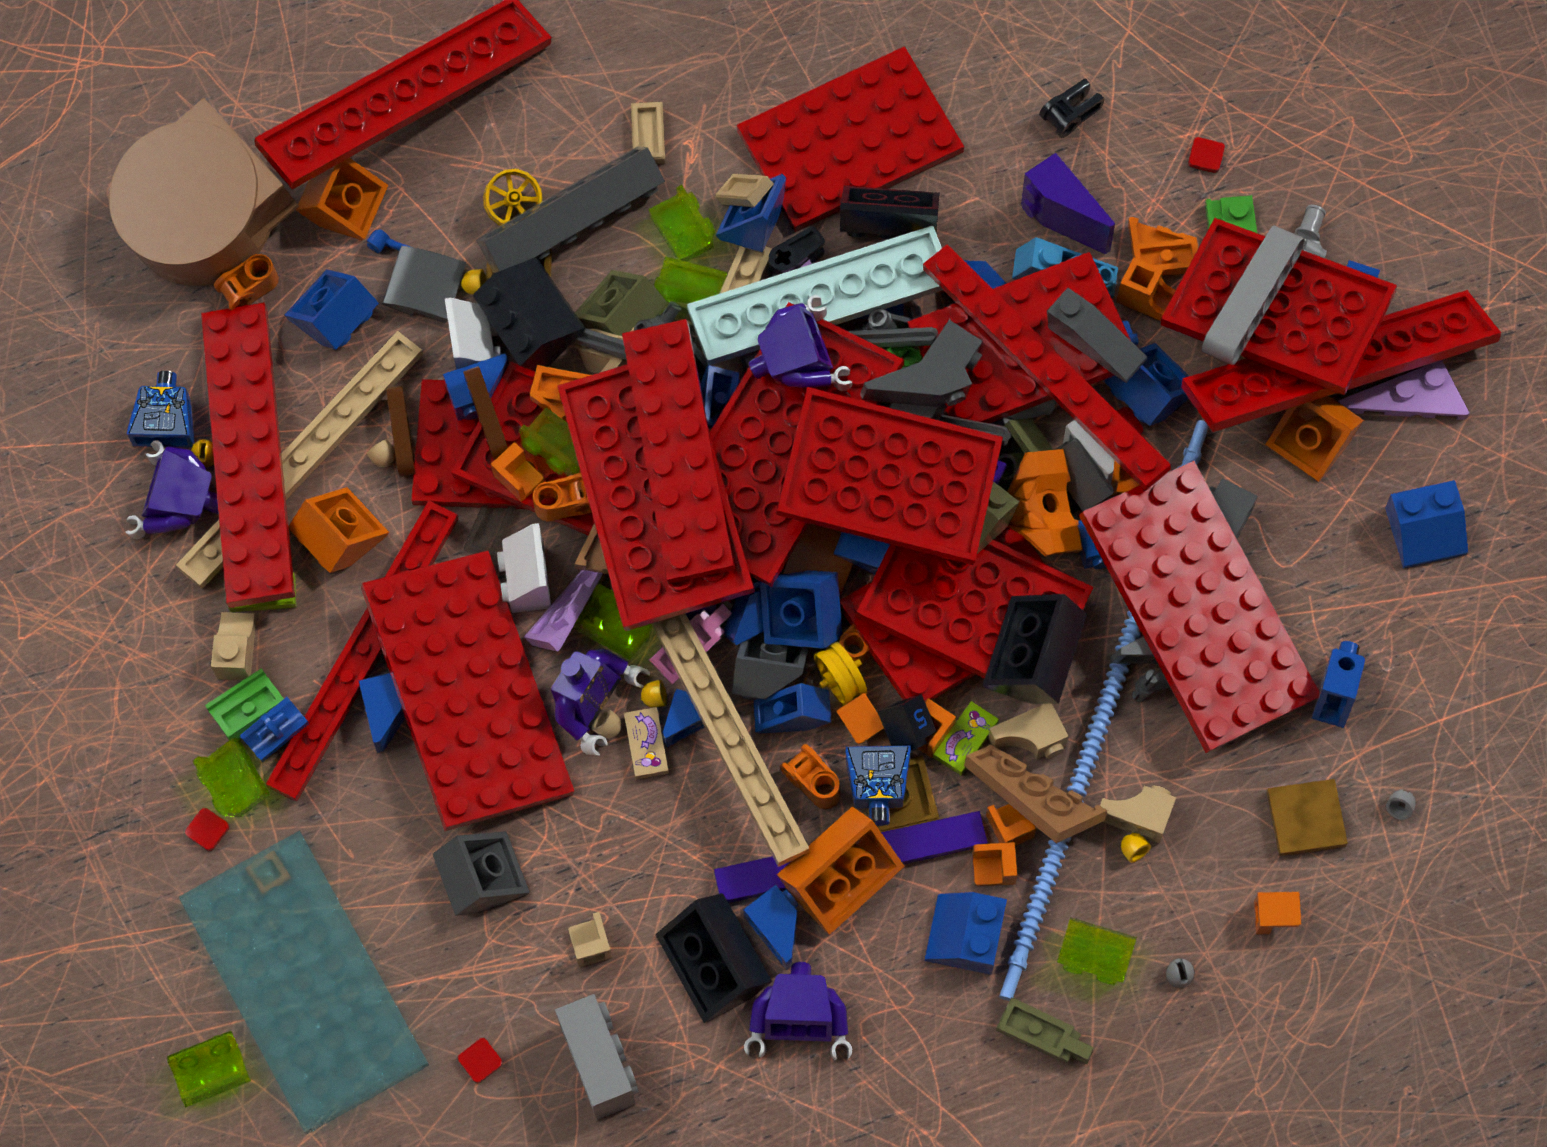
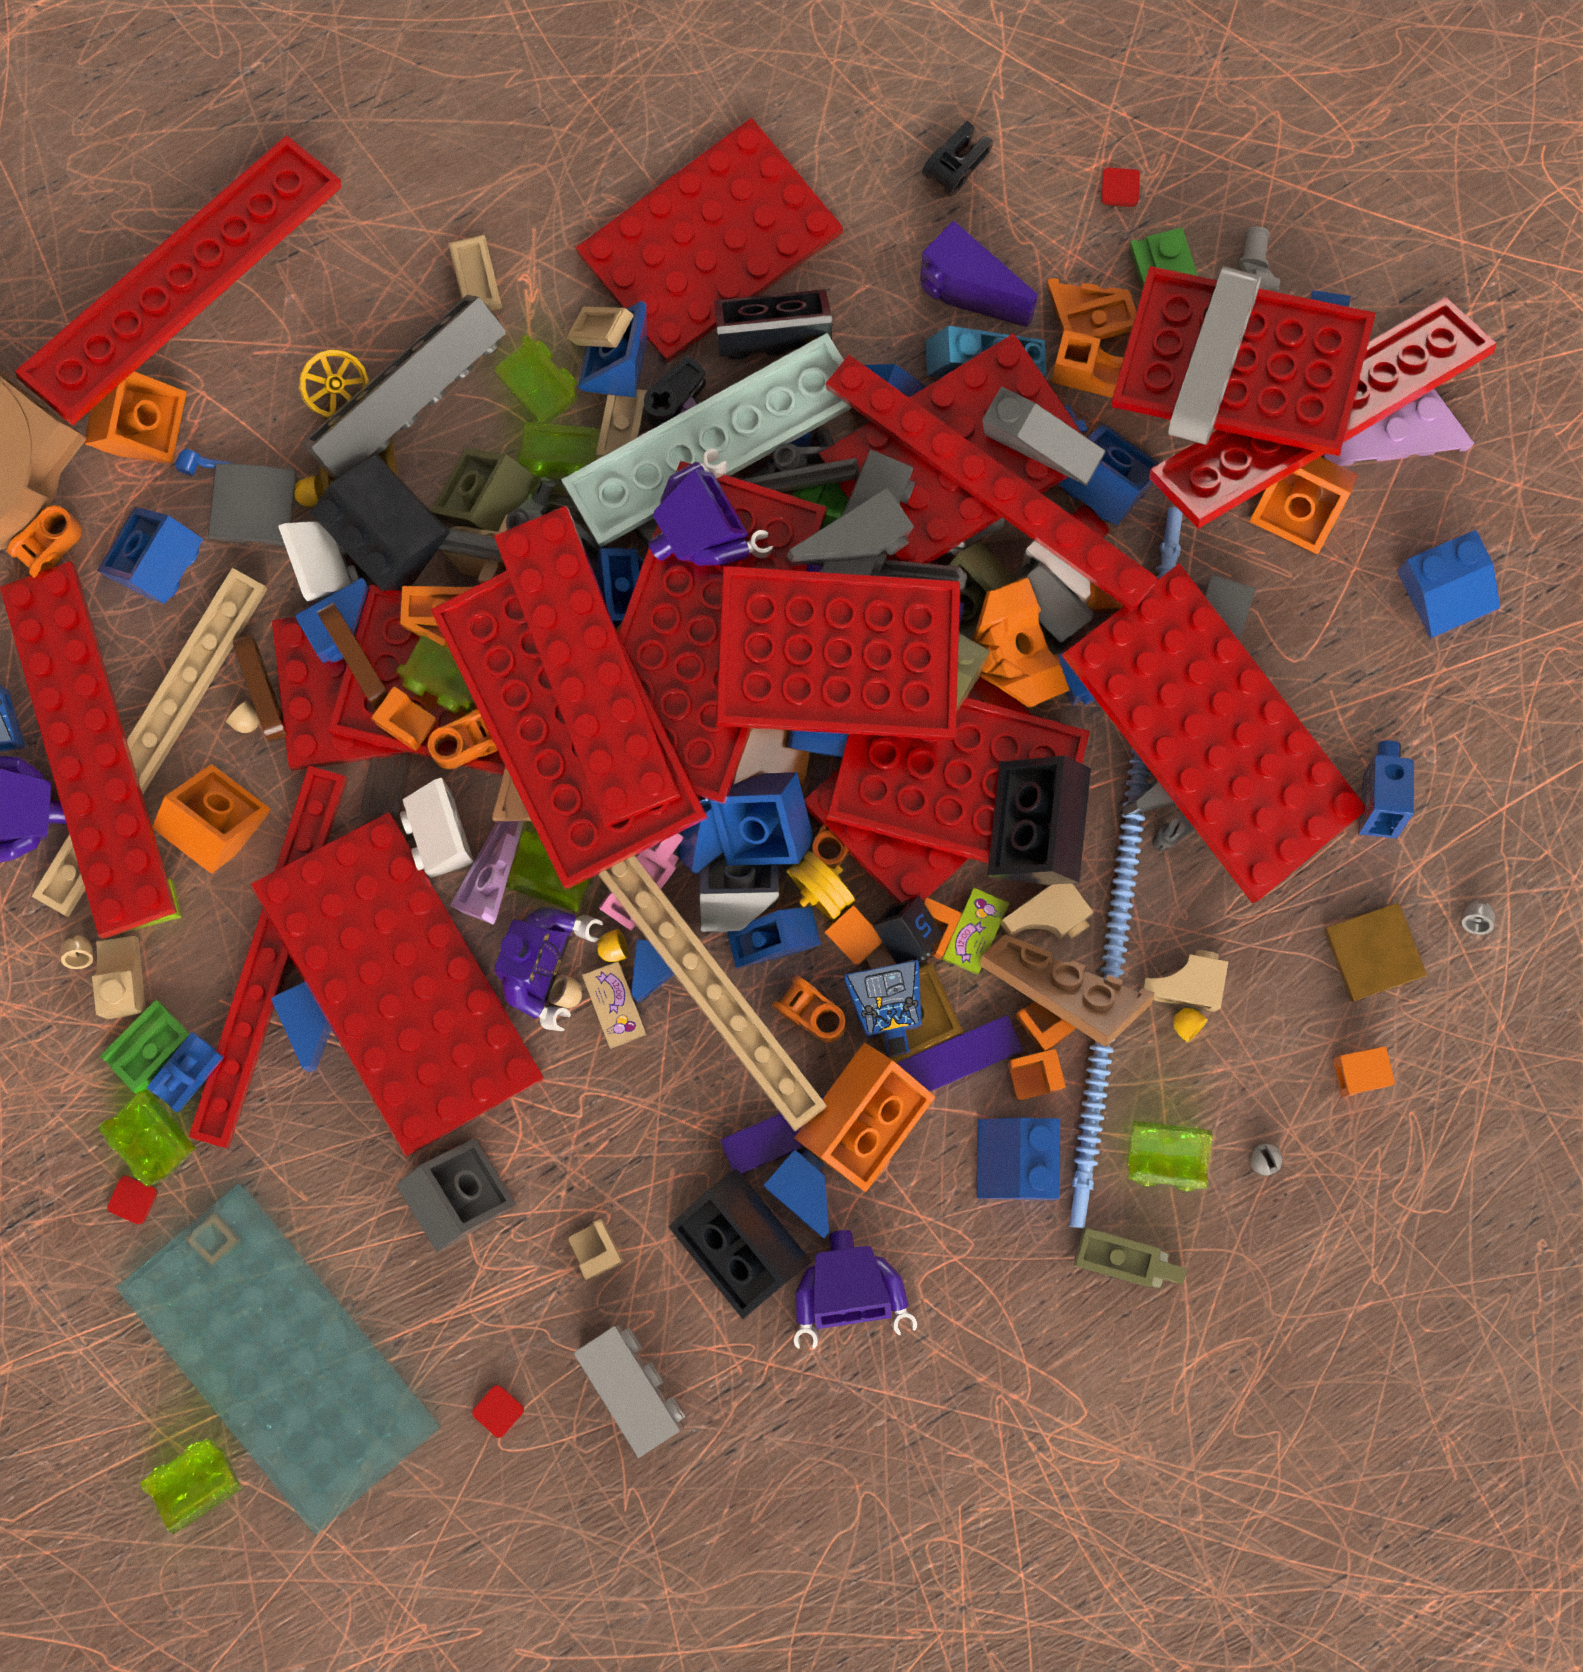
camera: 10 degrees left, 10 degrees up
yellow hinge [191,439,214,468] -> none
none -> tan hinge [61,935,93,969]

